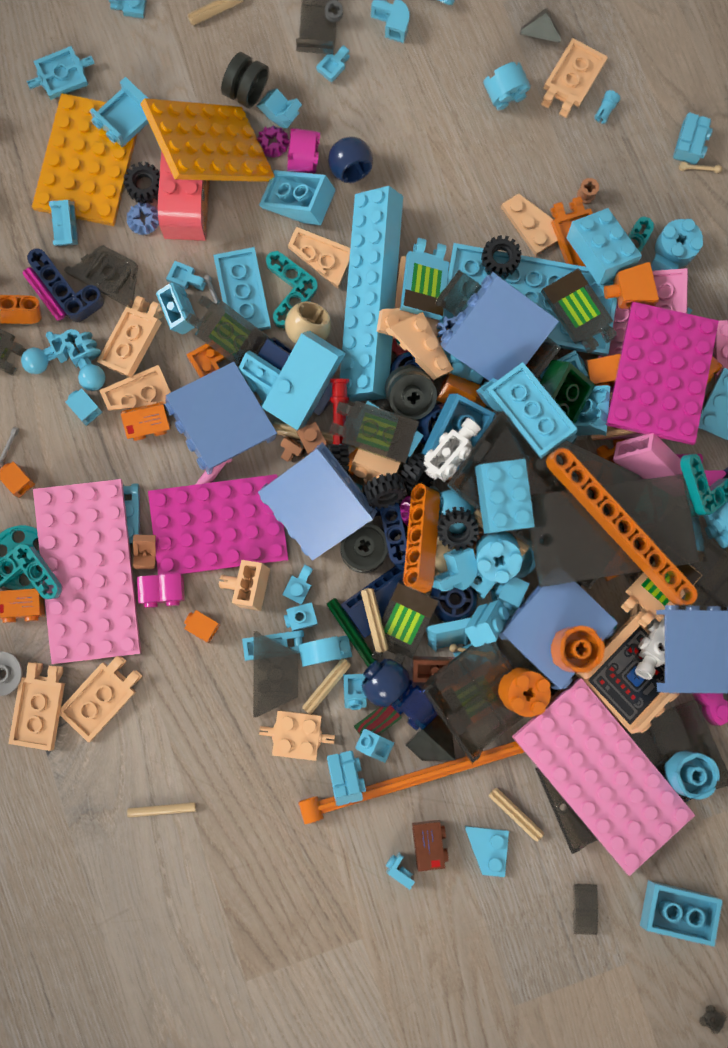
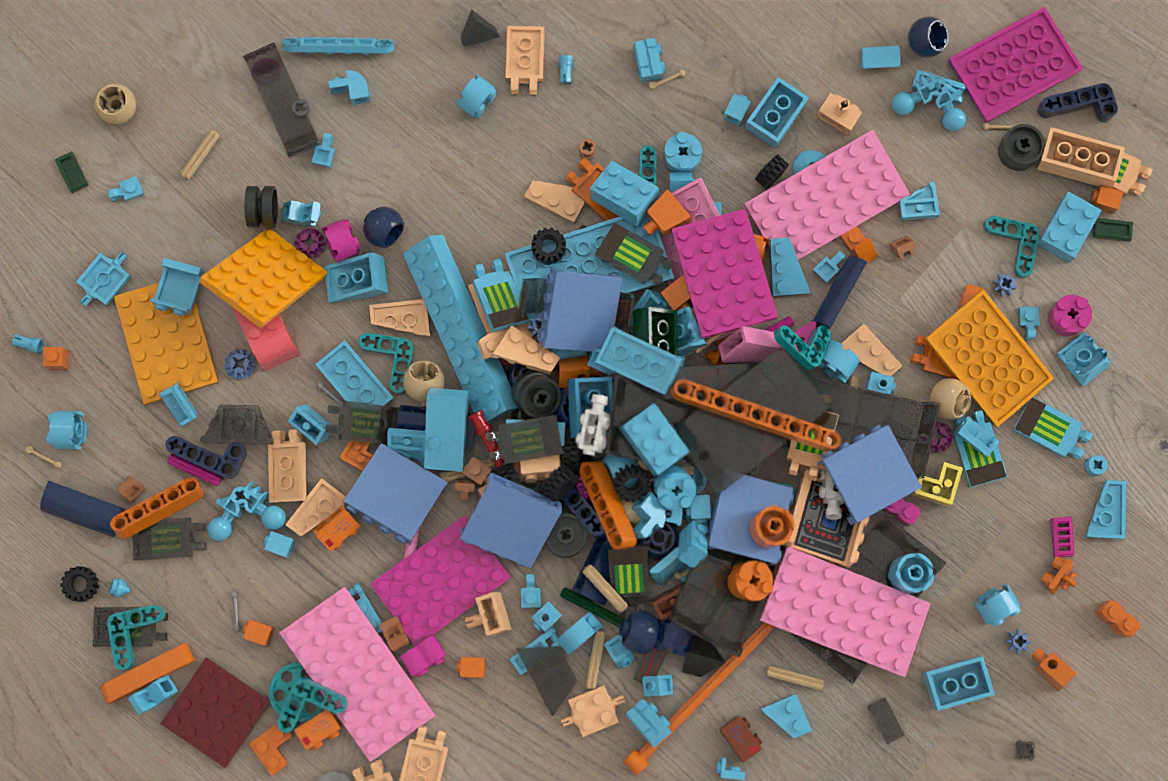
camera: 25 degrees left, 0 degrees up
black tyre [124,162,160,203] -> none
medium azure plate [166,261,206,291] -> none

